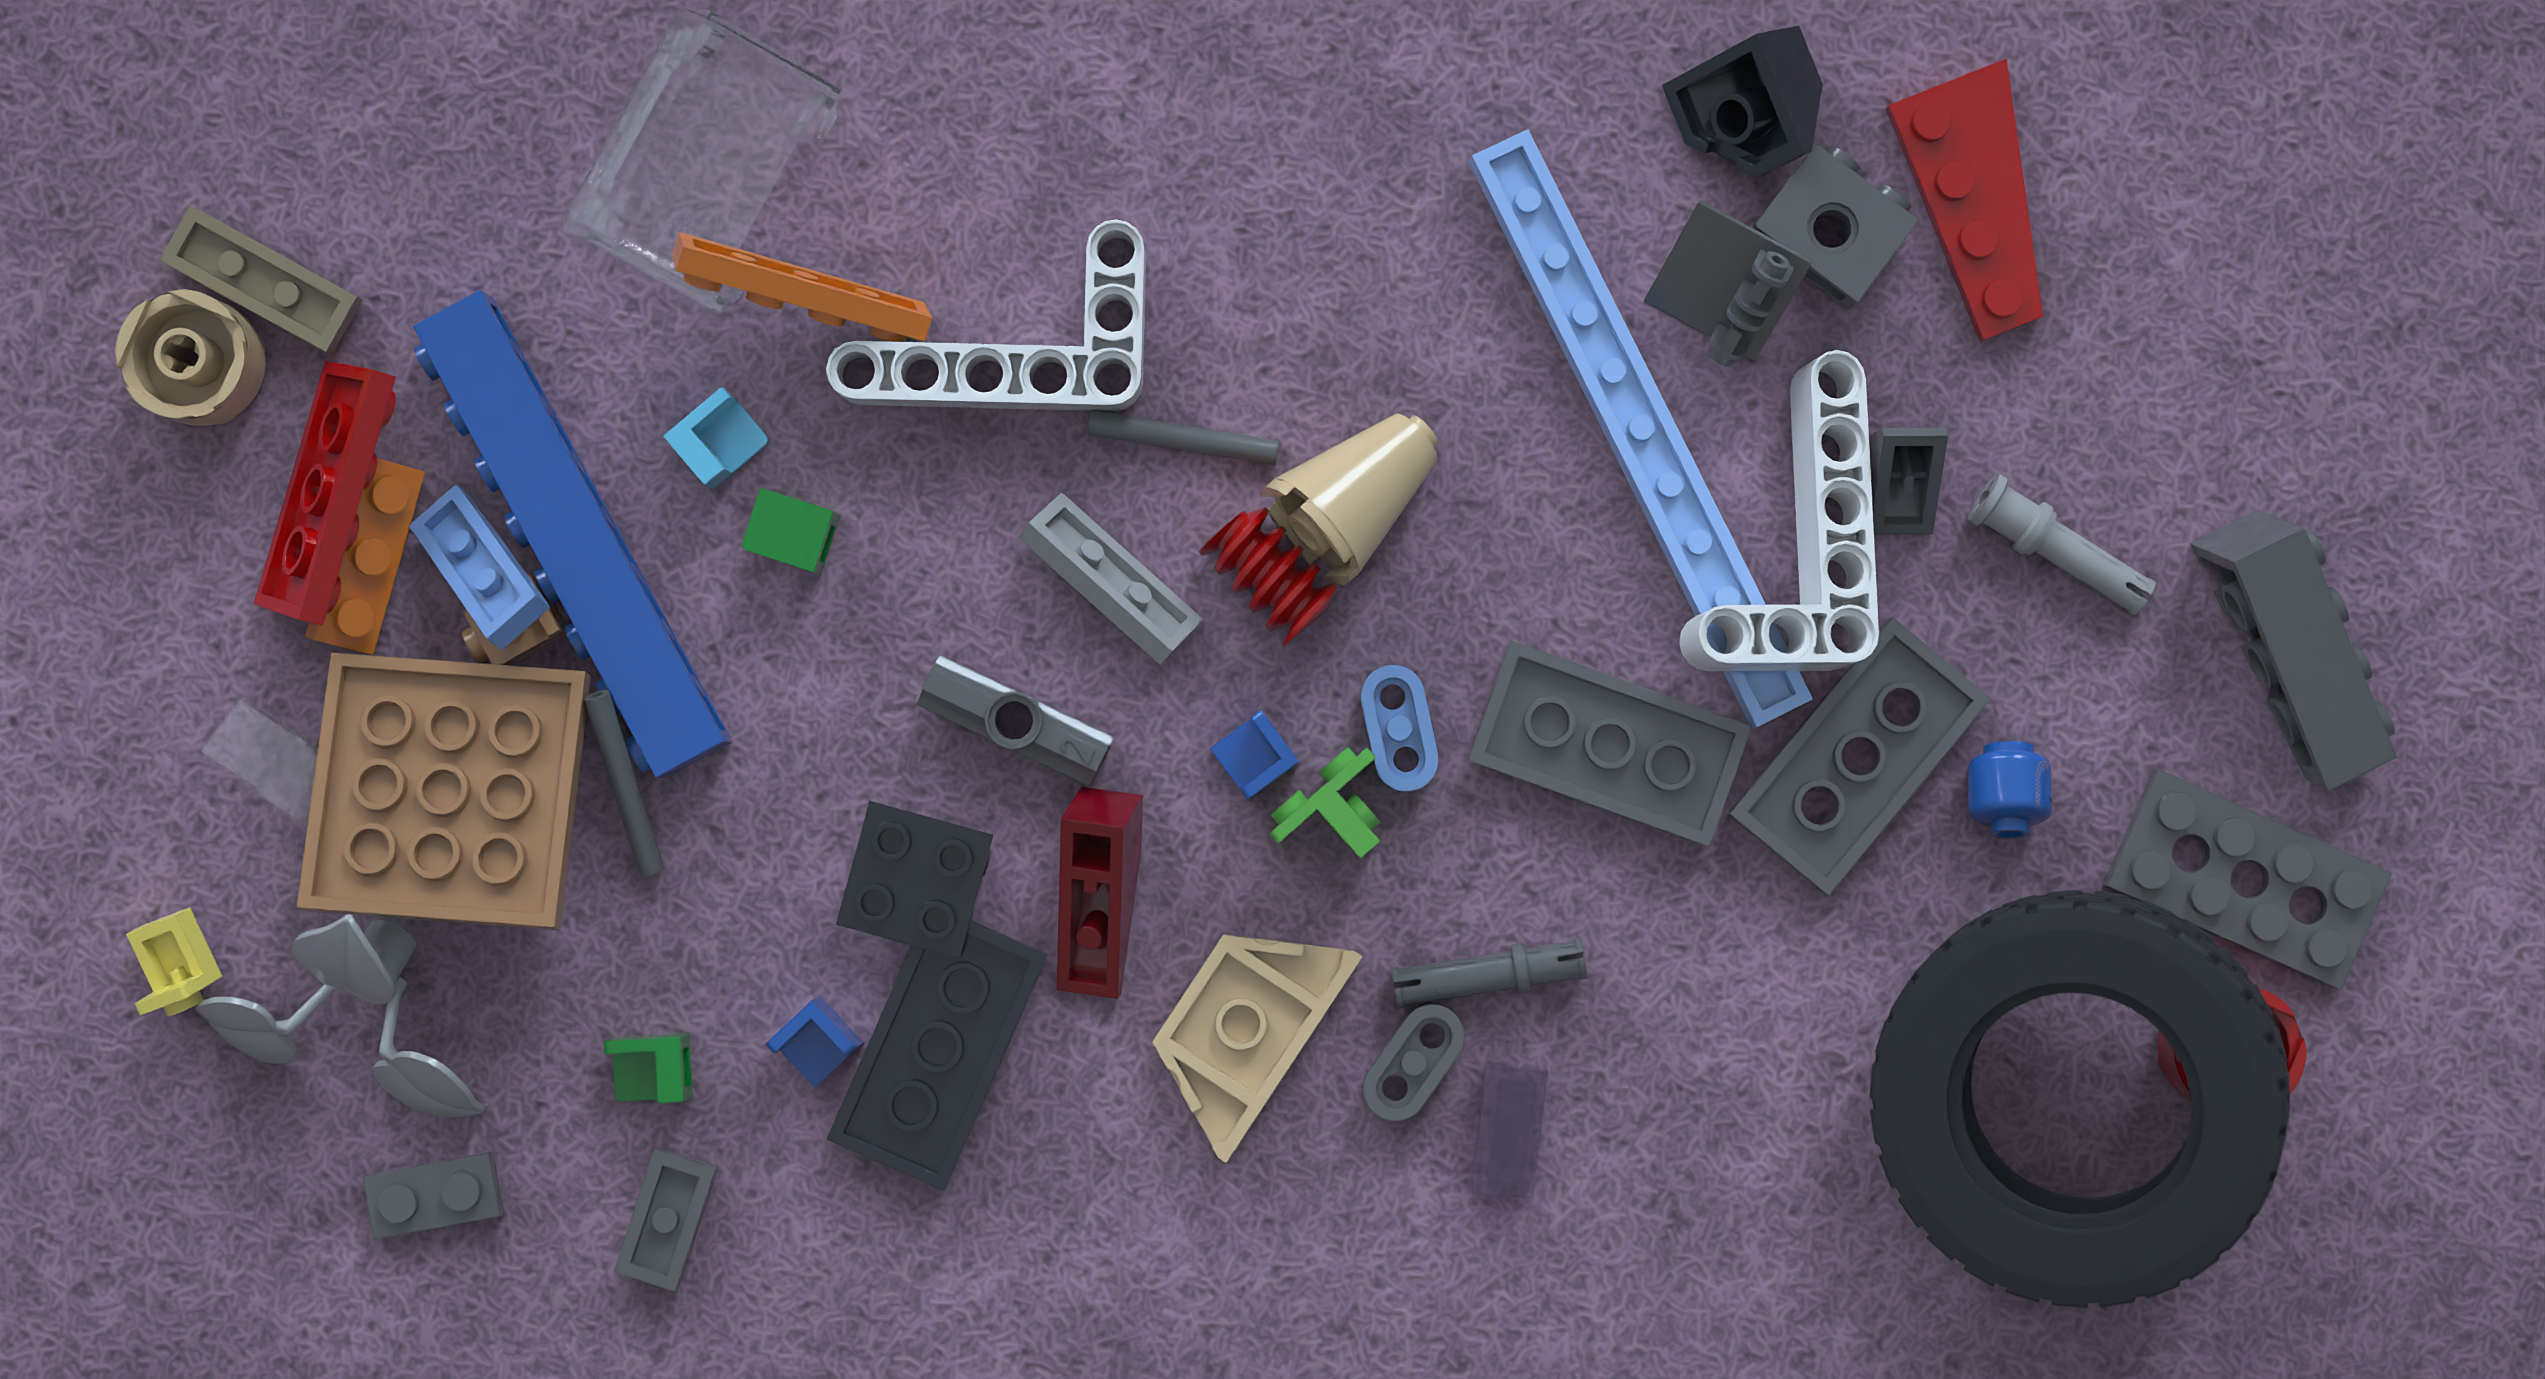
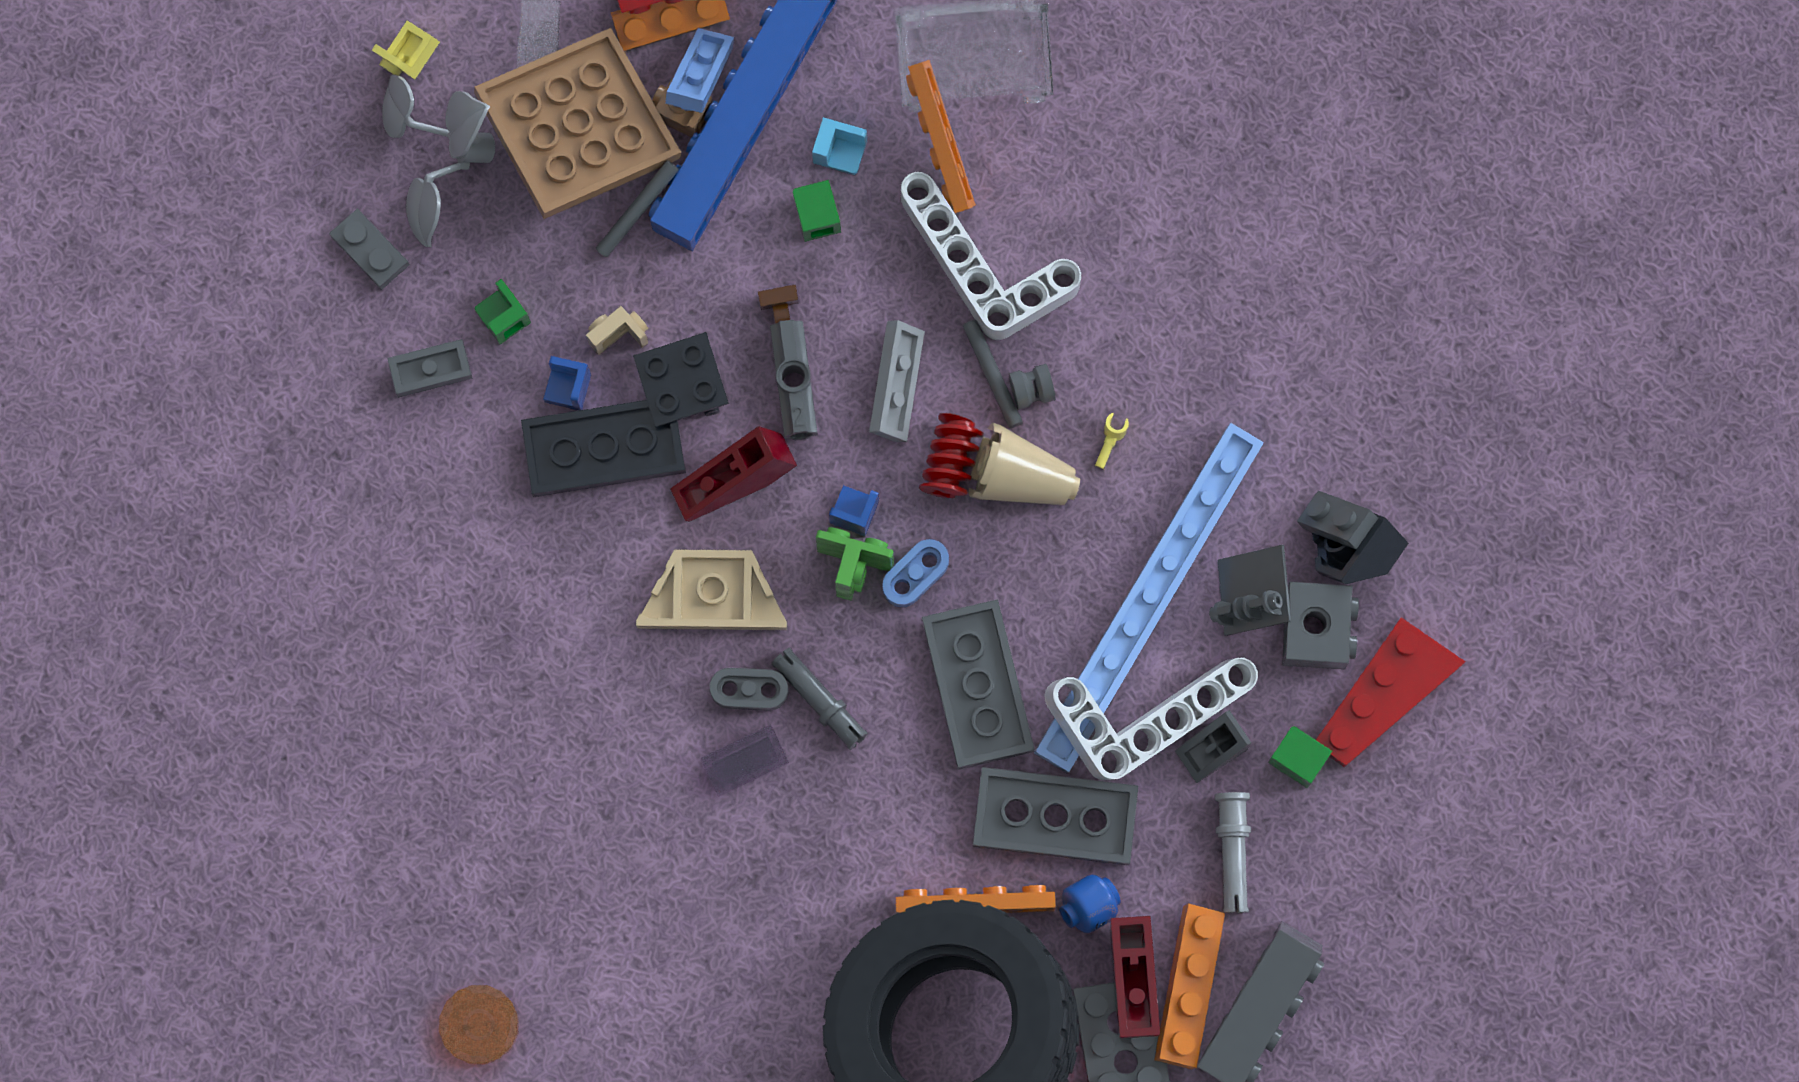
camera: 60 degrees right, 10 degrees down
none -> tan bracket [586,306,648,355]
none -> reddish brown tile [758,284,798,324]
none -> orange plate [896,885,1056,913]
none -> dark grey wheel [1008,364,1056,410]
none -> light yellow hand [1095,413,1129,469]
none -> dark red slope [1110,916,1160,1039]
none -> orange plate [1154,903,1225,1070]
none -> green panel [1268,726,1332,788]
none -> dark grey plate [1297,490,1378,550]

